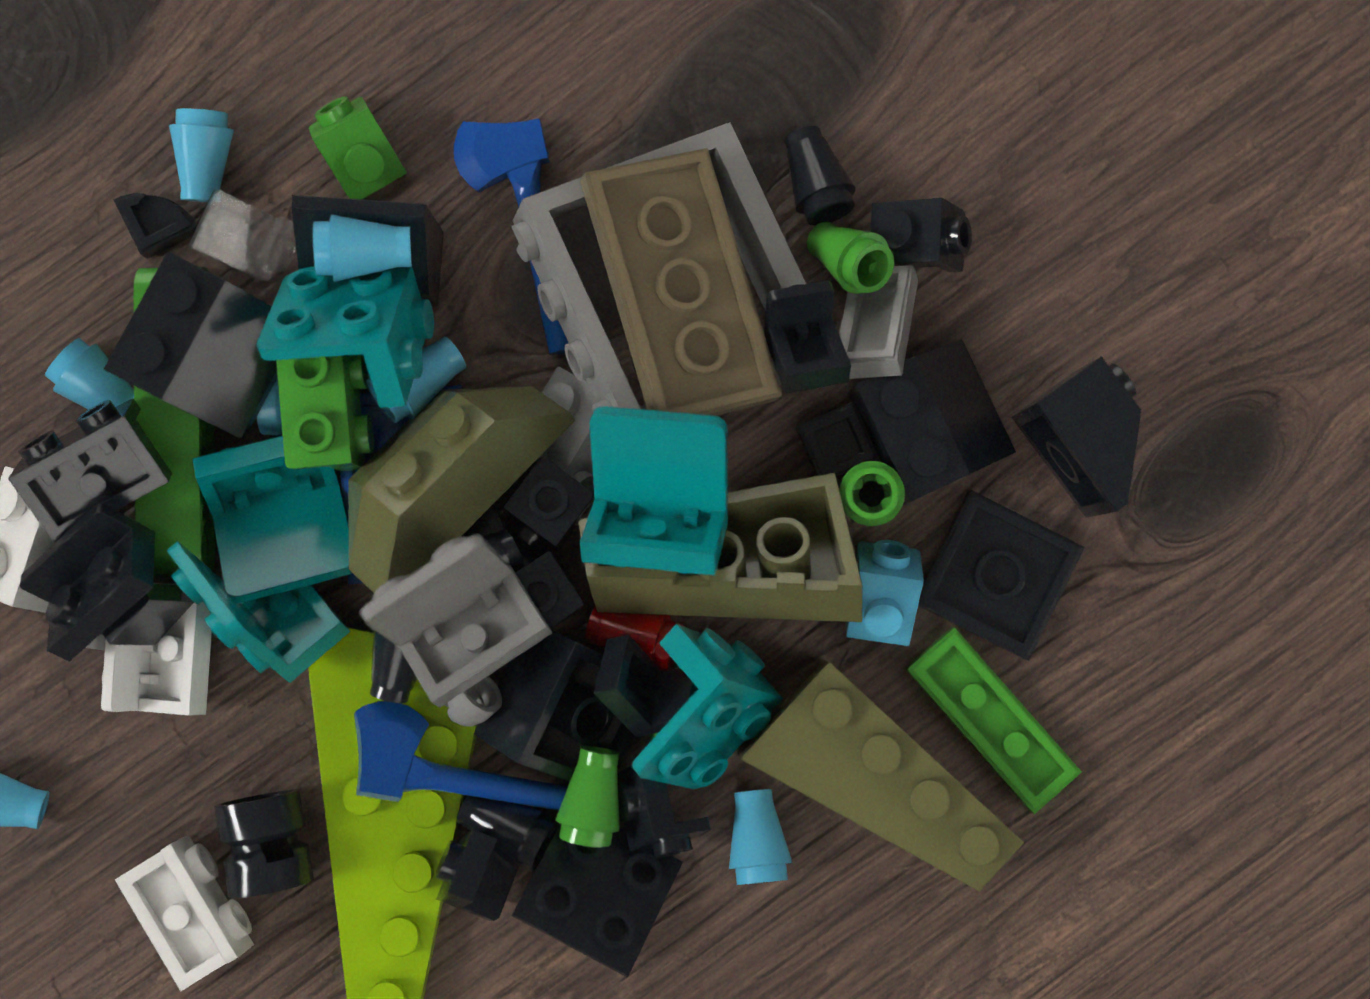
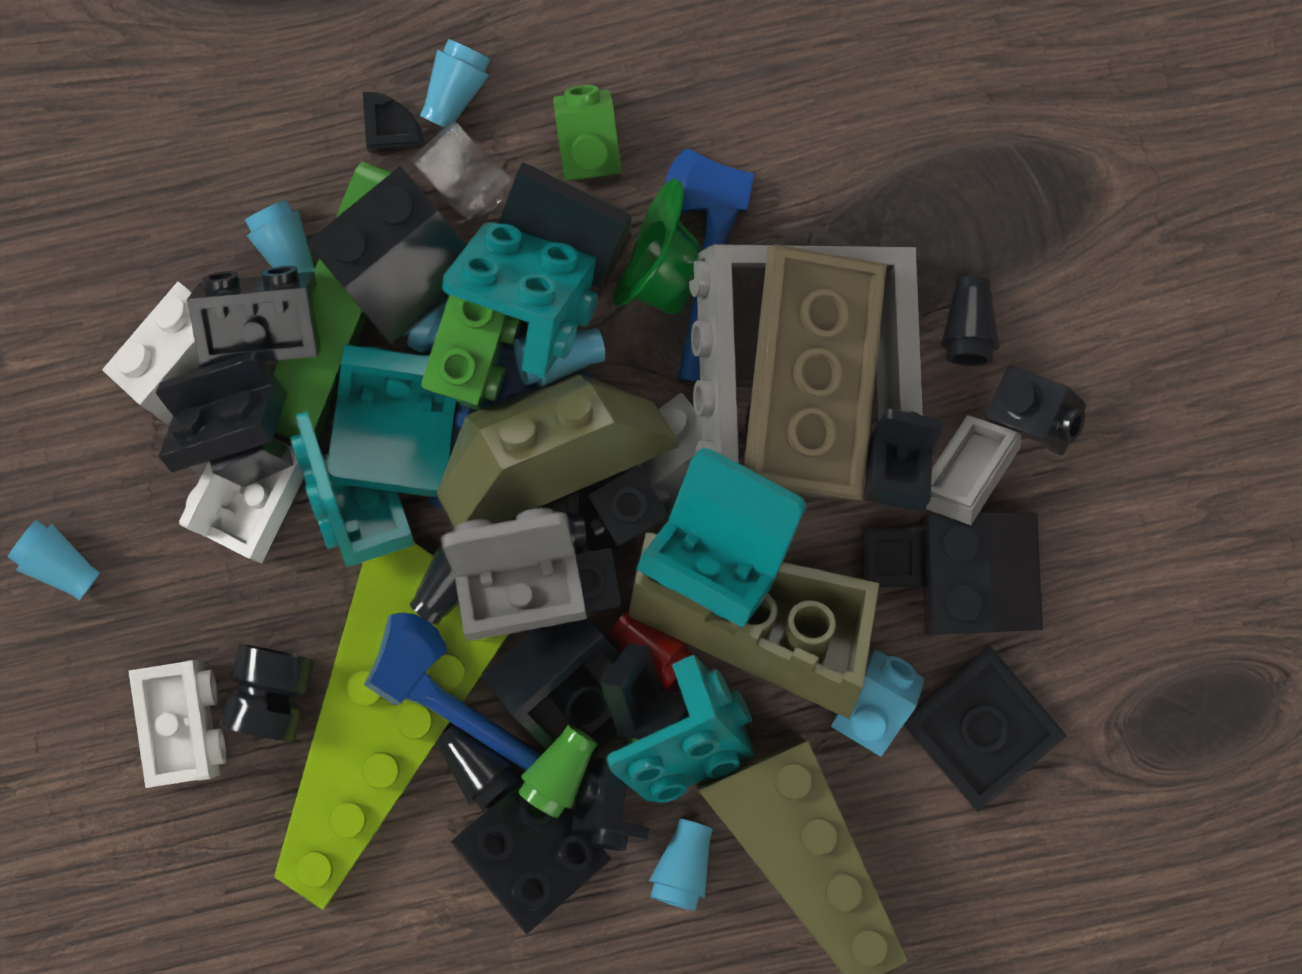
camera: 20 degrees right, 0 degrees up
medium azure cone [313,214,412,282] -> none
black bracket [435,829,519,921] -> none
light grey hinge [444,676,502,727] -> none
bright green cone [807,222,894,294] -> none
bright green cone [839,461,905,526] -> none
bright green tile [904,627,1082,814] -> none
black slope [1011,356,1142,518] -> none
none -> green piece [612,179,701,315]

